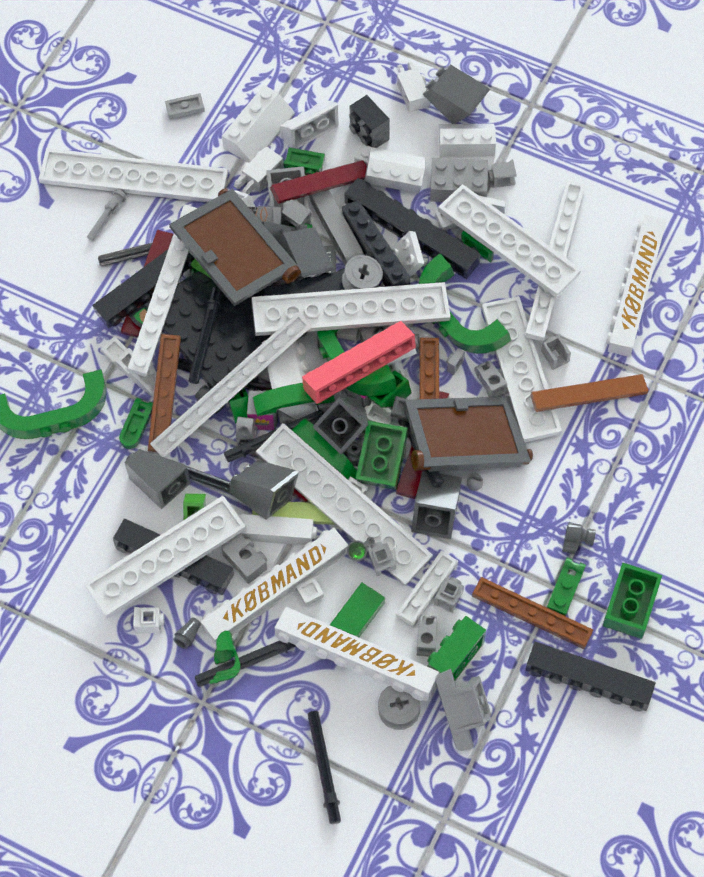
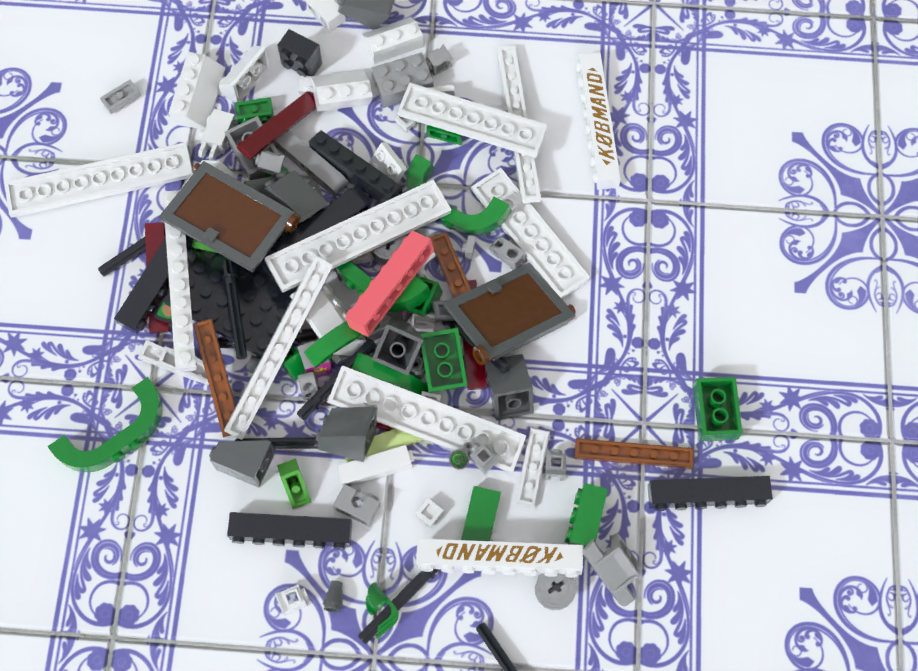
camera: 25 degrees left, 5 degrees up
white plate [84,496,246,618] -> none
light grey pin [87,189,126,241] -> none
green plate [119,397,153,449] -> none
white brick [200,528,348,646] -> none
light grey leg [248,206,281,224] -> none
light grey piece [342,255,383,290] -> none
black brick [344,178,480,280] -> none
light grey leg [416,615,437,657] -> none
light grey hinge [467,473,483,491] -> none
dark orange tile [530,374,648,412] -> none
light grey window [541,335,571,370] -> none
green plate [547,557,586,616] -> none
dark grey piece [562,522,596,554] -> none

